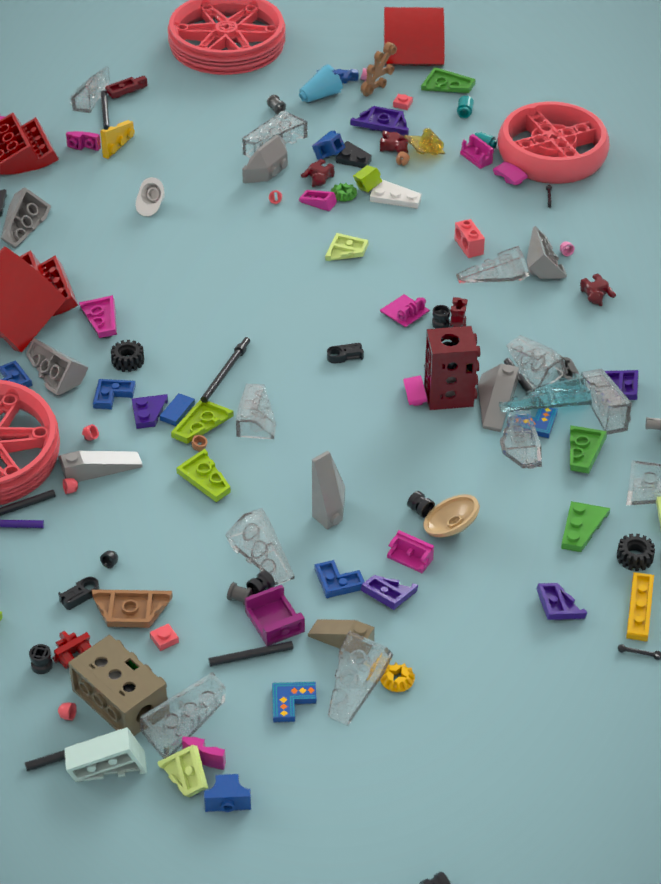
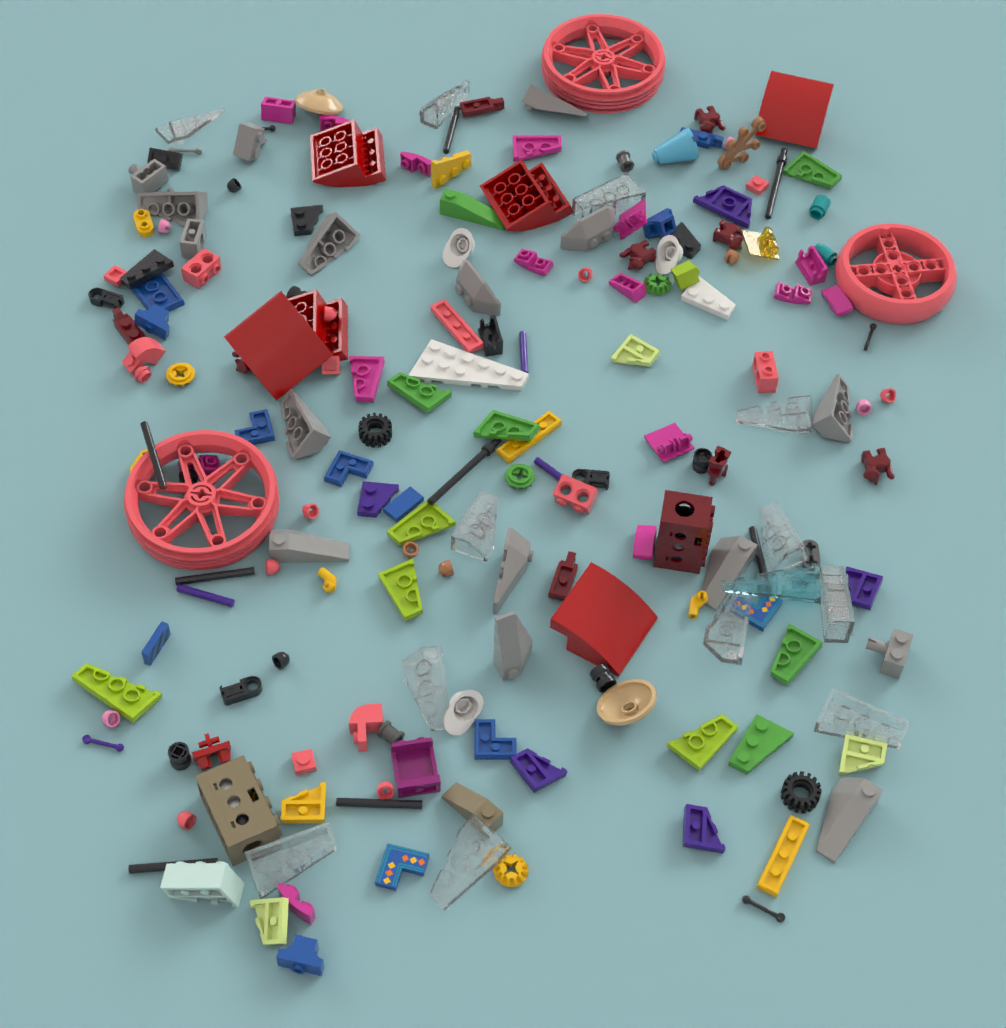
camera: 15 degrees right, 10 degrees up
medium nougat wing [92,589,173,628] -> none
black wheel [246,570,275,594] -> none
dark pink hinge [387,530,434,573] -> none
none -> yellow wing [281,782,326,824]
none -> yellow arm [317,567,337,593]
none -> coral plate [321,356,340,375]
none -> coral hinge [324,306,337,321]
none -> coral brick [349,703,383,752]
none -> coral hinge [377,781,394,799]
none -> bright green wing [387,372,452,414]
none -> white wing [409,339,529,391]
none -> coral plate [430,299,484,353]
none -> nougat hinge [438,560,454,576]
none -> bright green wedge [440,189,505,230]
none -> white piece [443,690,484,736]
none -> light grey wedge [455,259,501,317]
none -> bright green wing [473,410,540,441]
none -> black hinge [478,315,503,357]
none -> red slope [480,159,574,231]
none -> light grey wedge [493,527,534,614]
none -> yellow tile [496,411,562,464]
none -> bright green gear [505,464,535,490]
none -> dark pink wing [513,135,562,162]
none -> dark pink slope [514,249,553,276]
none -> dark purple bar [519,331,528,373]
none -> light grey wedge [522,84,588,117]
none -> dark purple bar [534,457,562,481]
none -> dark red hinge [548,551,578,601]
none -> red slope [550,562,658,677]
none -> coral brick [553,474,598,514]
none -> dark pink hinge [613,199,647,240]
none -> white piece [656,235,683,275]
none -> lime wing [666,714,739,772]
none -> yellow arm [688,590,708,619]
none -> dark red animal [694,106,726,133]
none -> black bar [765,148,788,219]
none -> dark pink slope [774,282,813,304]
none -> coral hinge [880,388,896,403]

